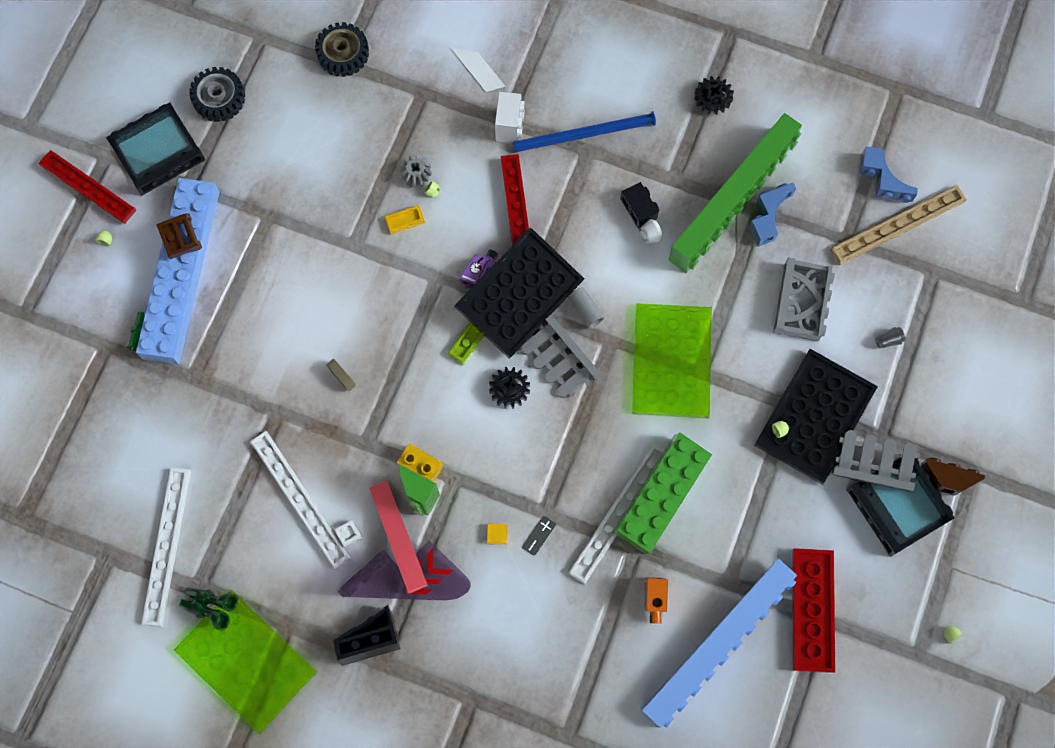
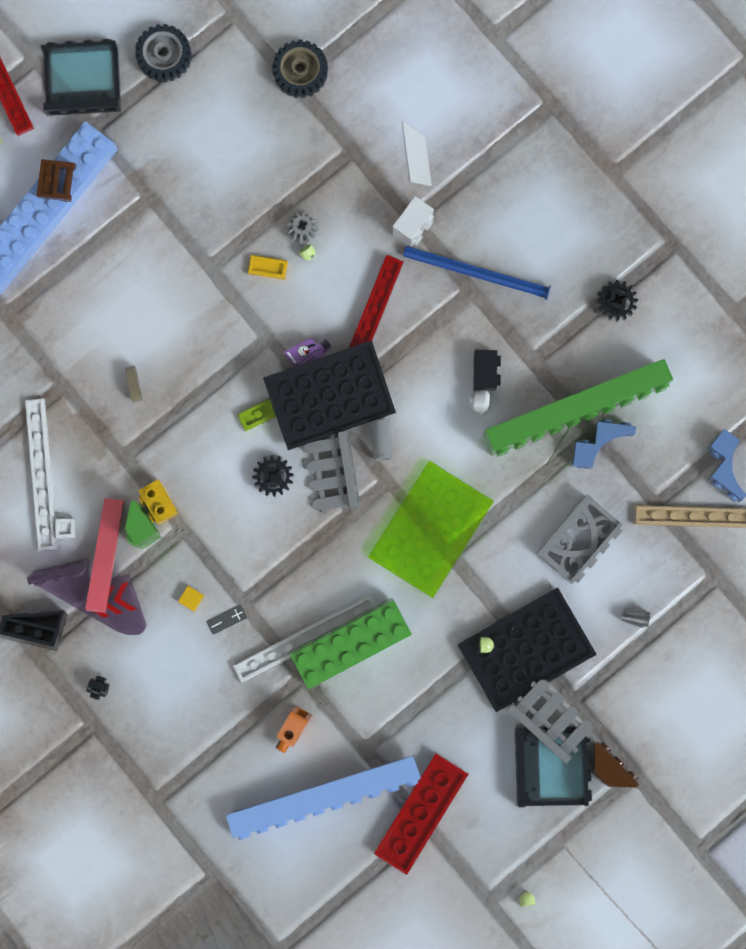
camera: 30 degrees right, 10 degrees up
none -> black gear [86,676,110,700]

